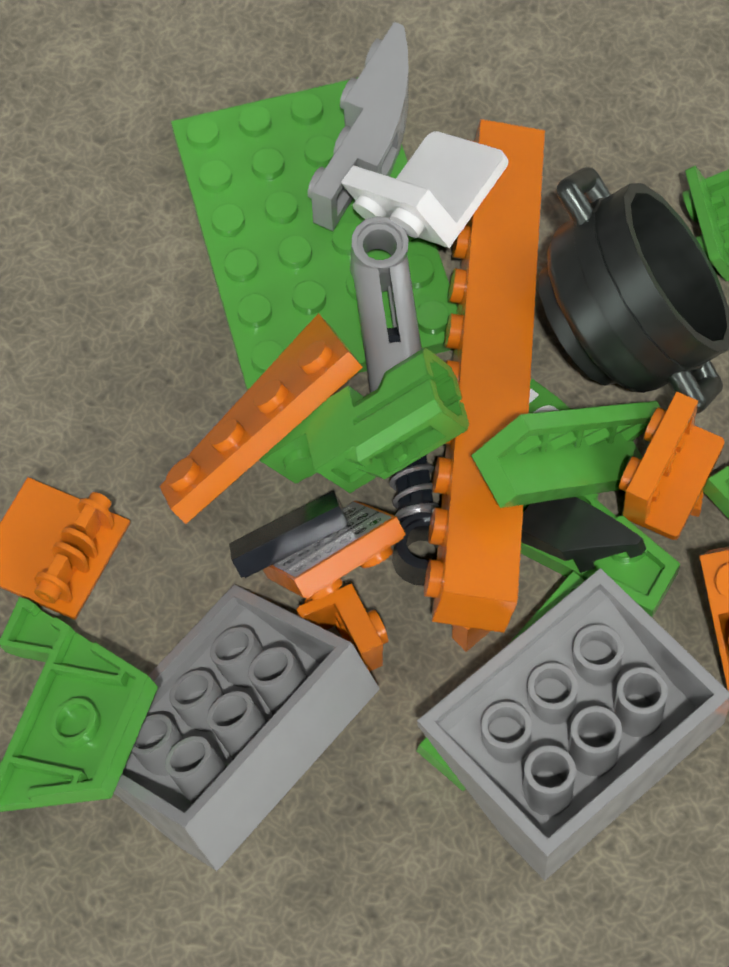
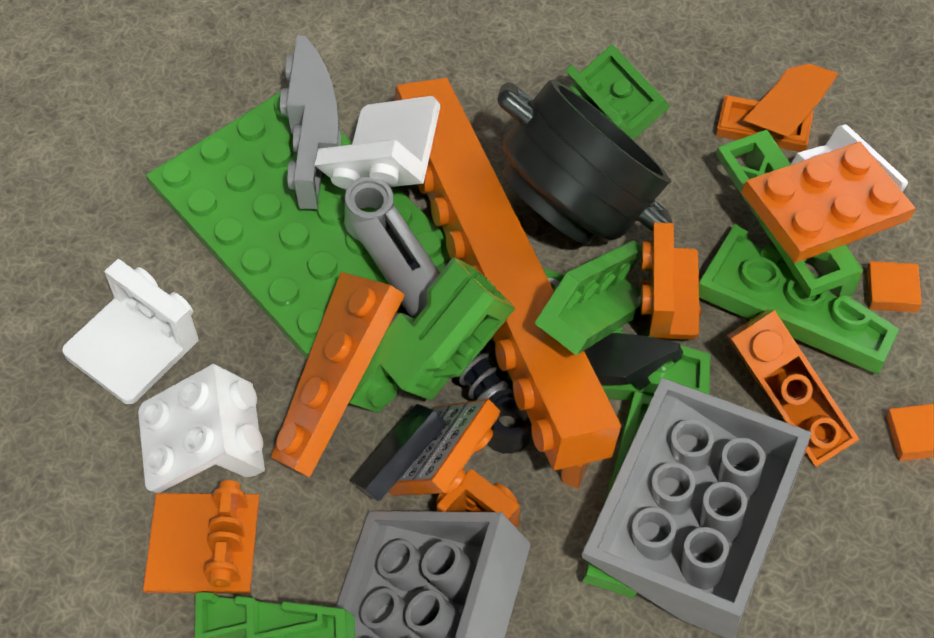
camera: 25 degrees left, 5 degrees down
none -> white bracket [63,259,199,404]
none -> white bracket [138,364,265,493]

